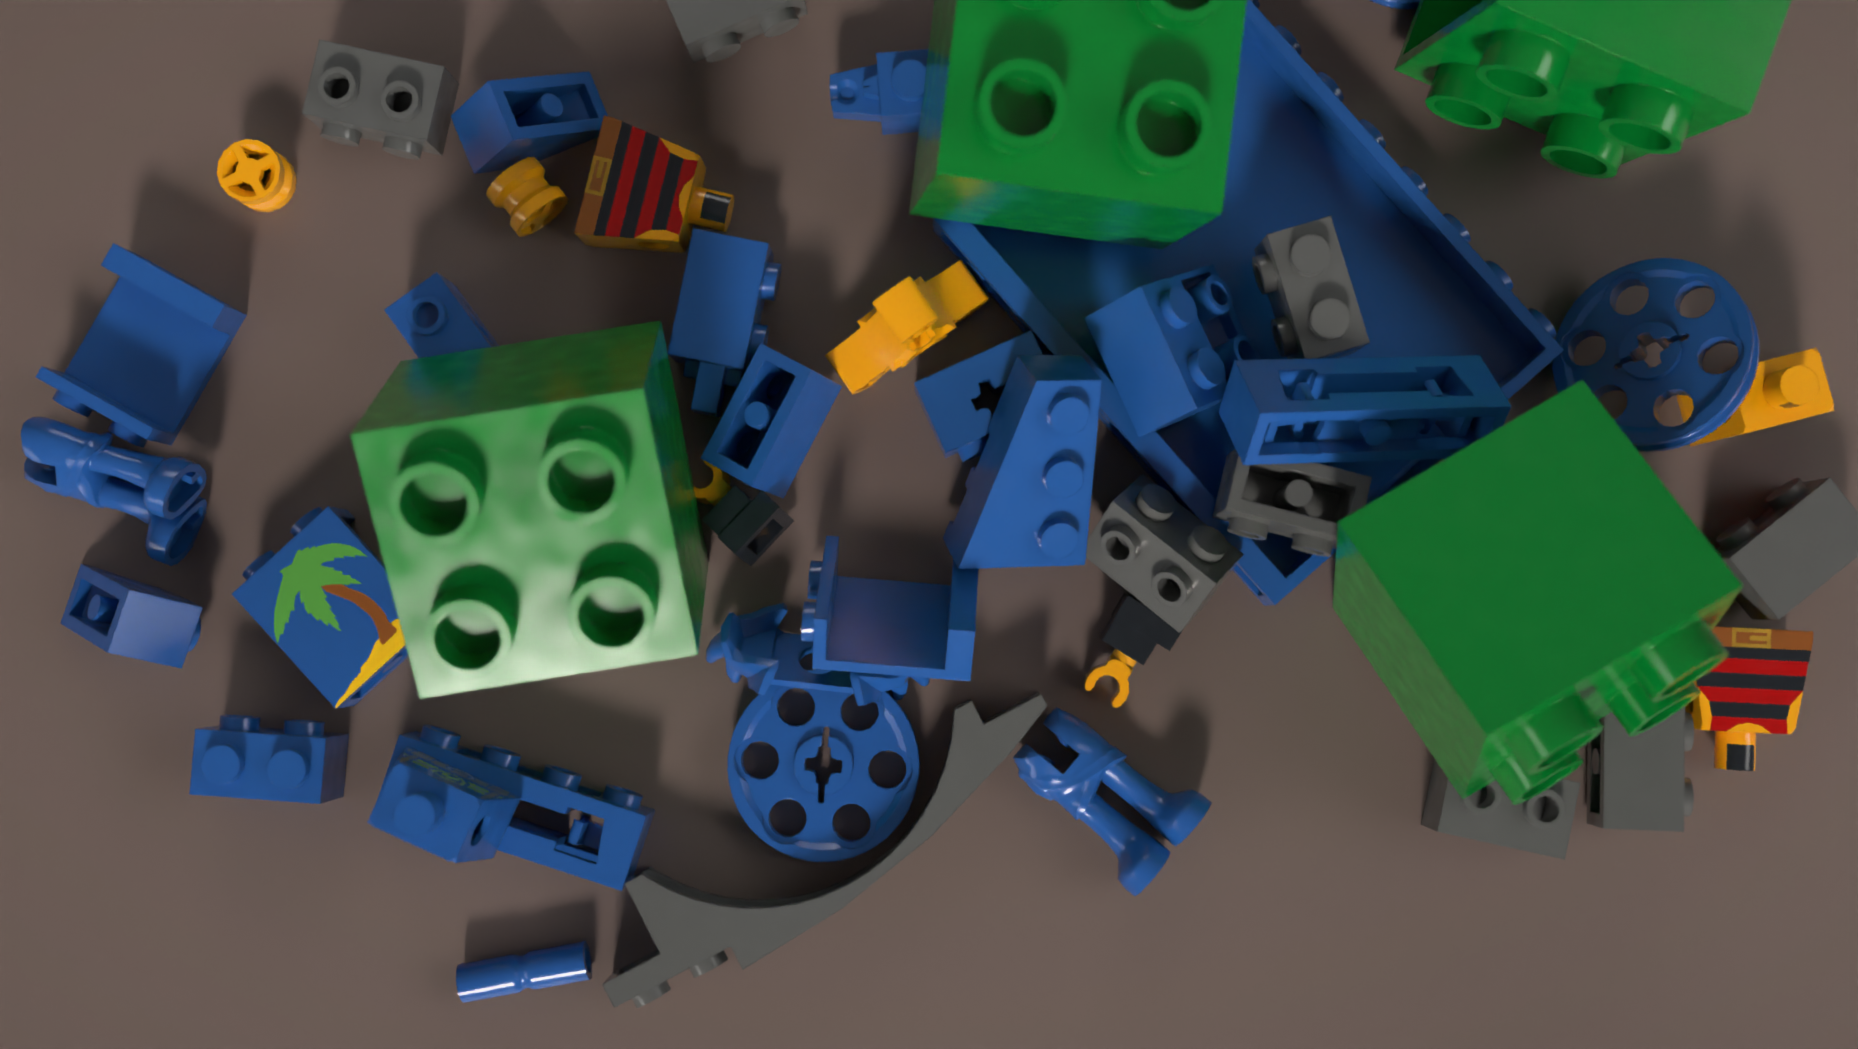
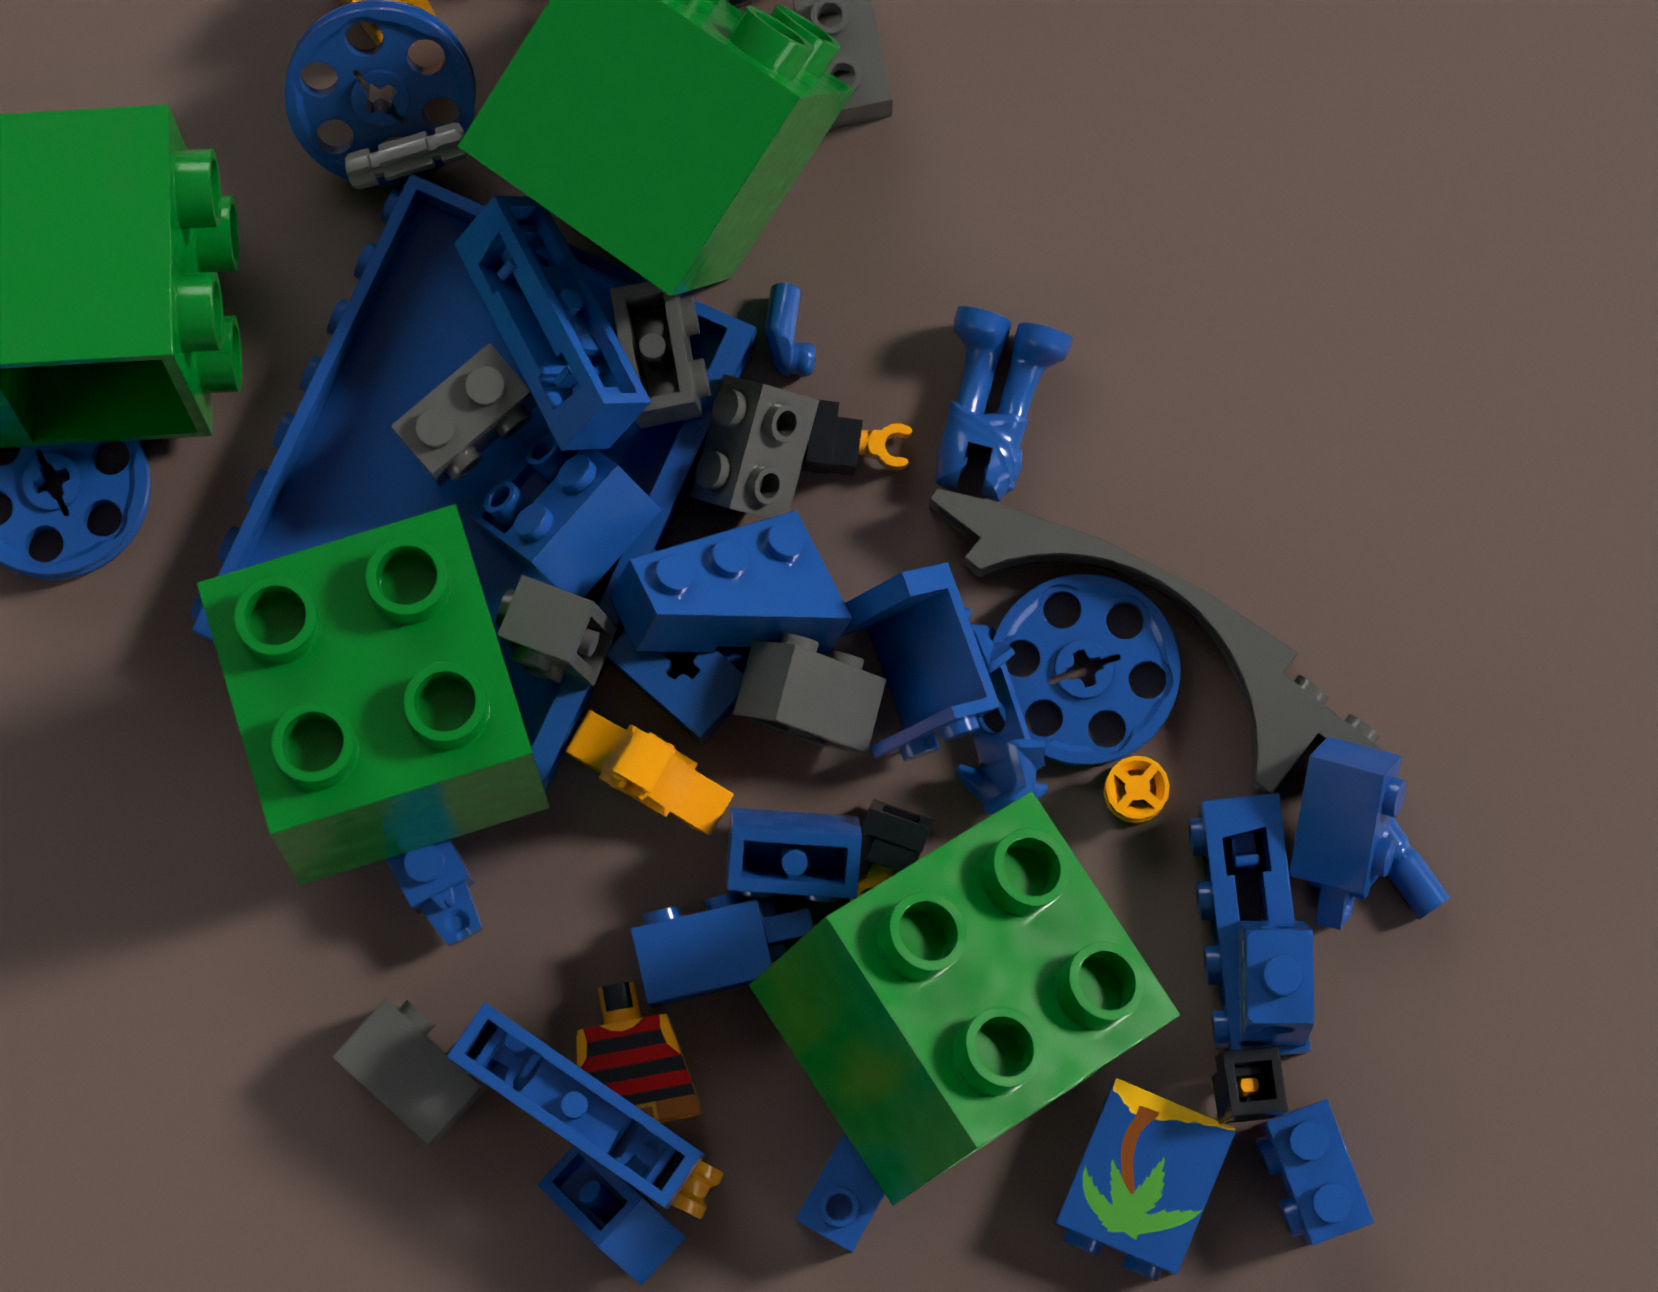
camera: 110 degrees left, 5 degrees down
none -> light grey axle [345,123,468,190]
none -> blue brick [446,1002,706,1209]
none -> dark grey brick [496,575,618,687]
none -> dark grey brick [733,633,887,753]
none -> blue arm [764,283,816,378]
none -> light orange wheel [1103,756,1170,824]
none -> black piece [1211,1046,1289,1124]
none -> blue hinge [1289,737,1406,930]

